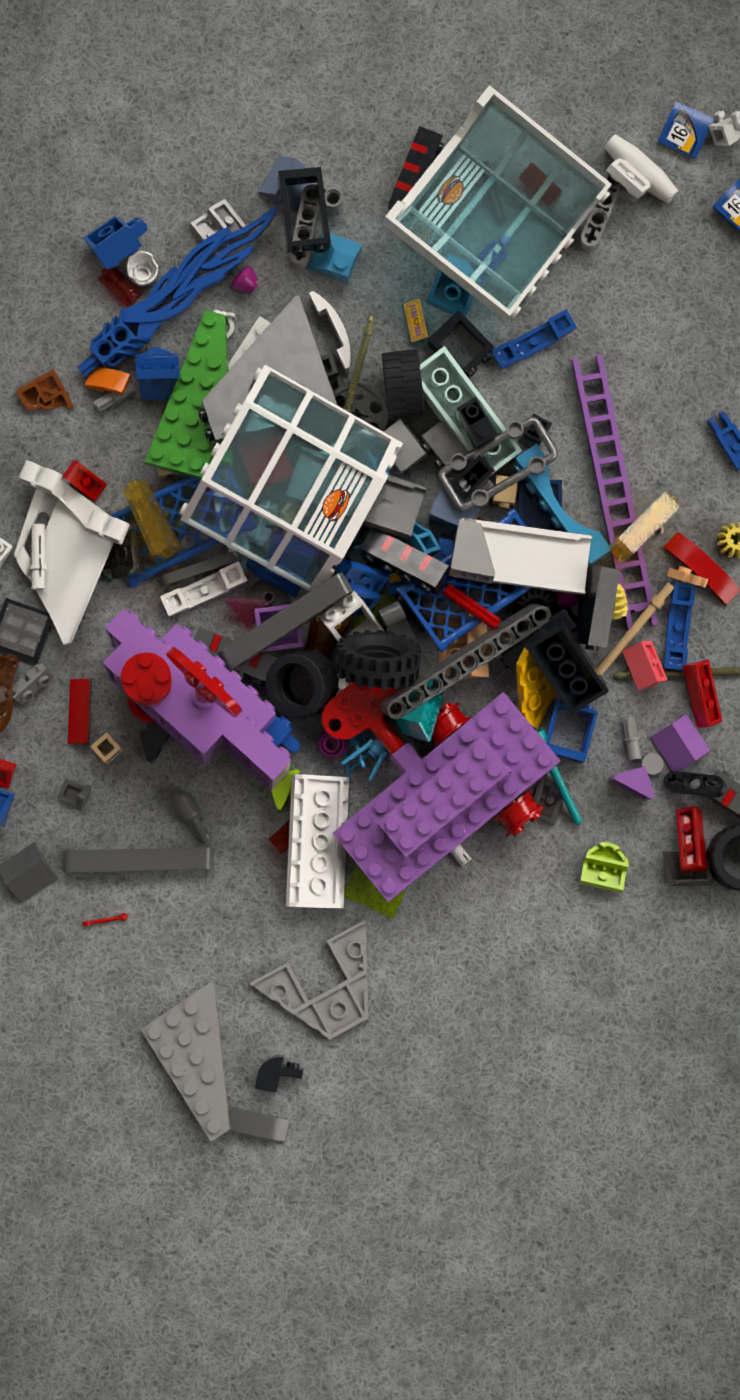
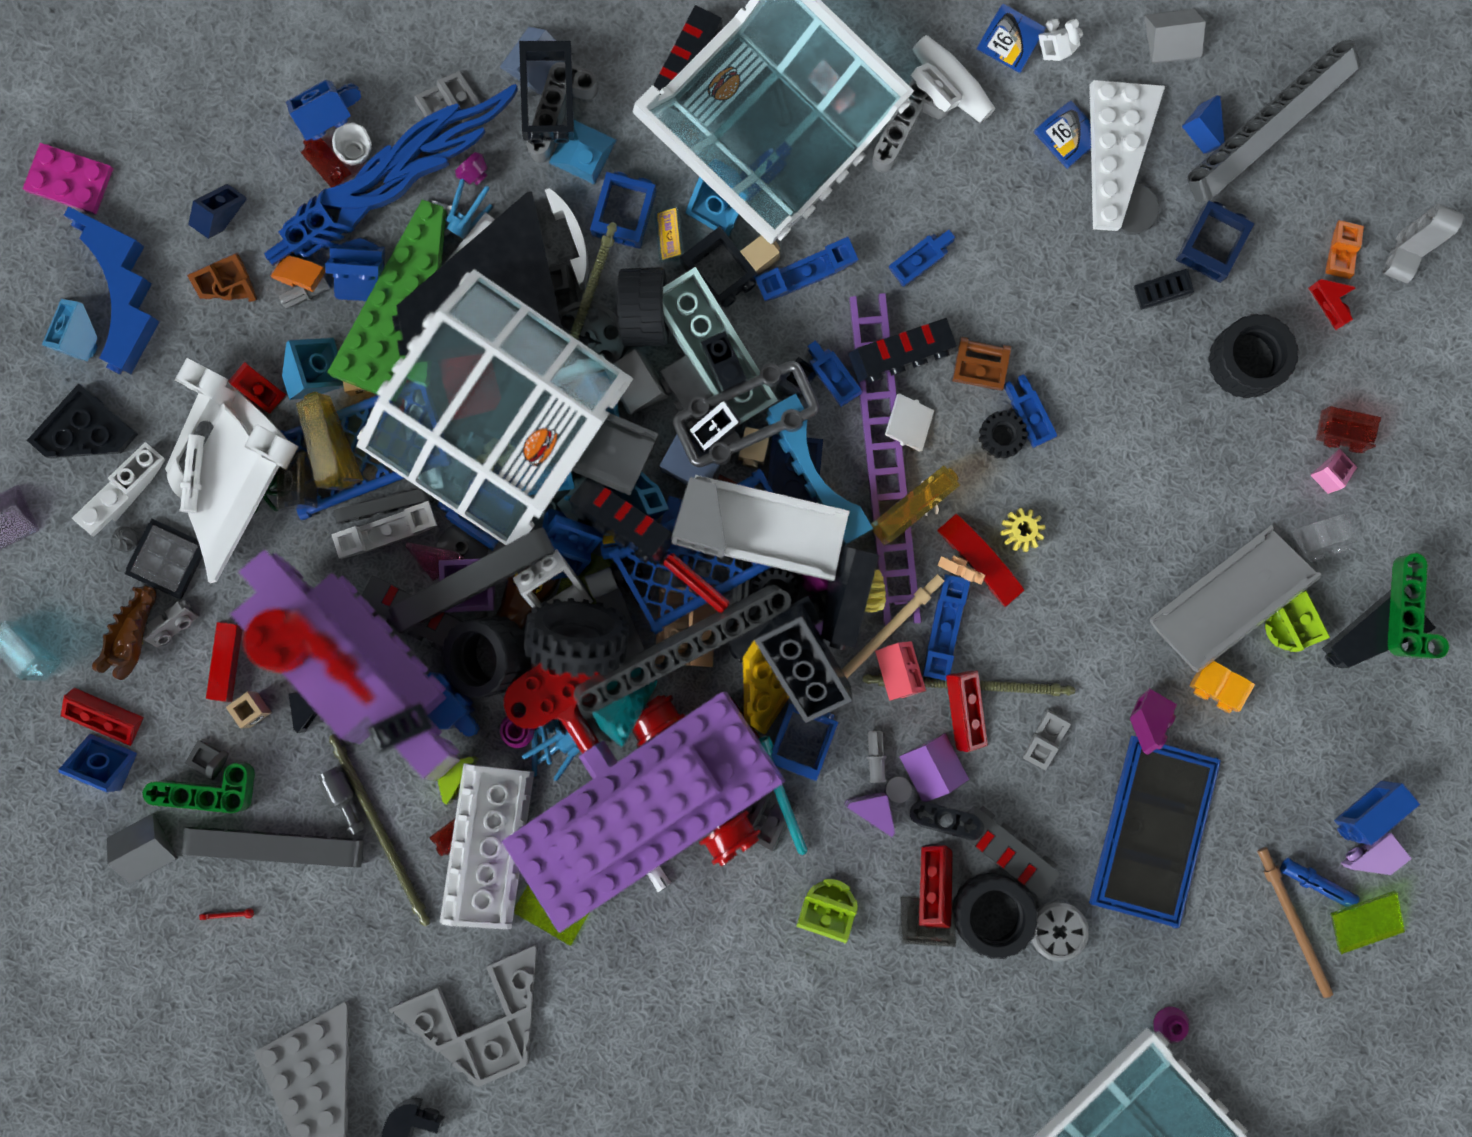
camera: 10 degrees right, 0 degrees up
none -> green beam [142,762,255,813]
none -> dark blue slope [188,184,247,239]
none -> dark azure slope [282,338,344,400]
none -> olive hose [329,734,430,927]
none -> black slope [367,703,434,753]
none -> dark azure plant [446,179,493,239]
none -> blue window [590,171,657,249]
none -> tan brick [740,236,780,276]
none -> blue hinge [807,340,862,407]
none -> black brick [848,318,957,384]
none -> white piece [885,393,934,451]
none -> blue hinge [888,230,955,287]
none -> dark orange plate [952,336,1011,391]
none -> black tyre [979,410,1028,459]

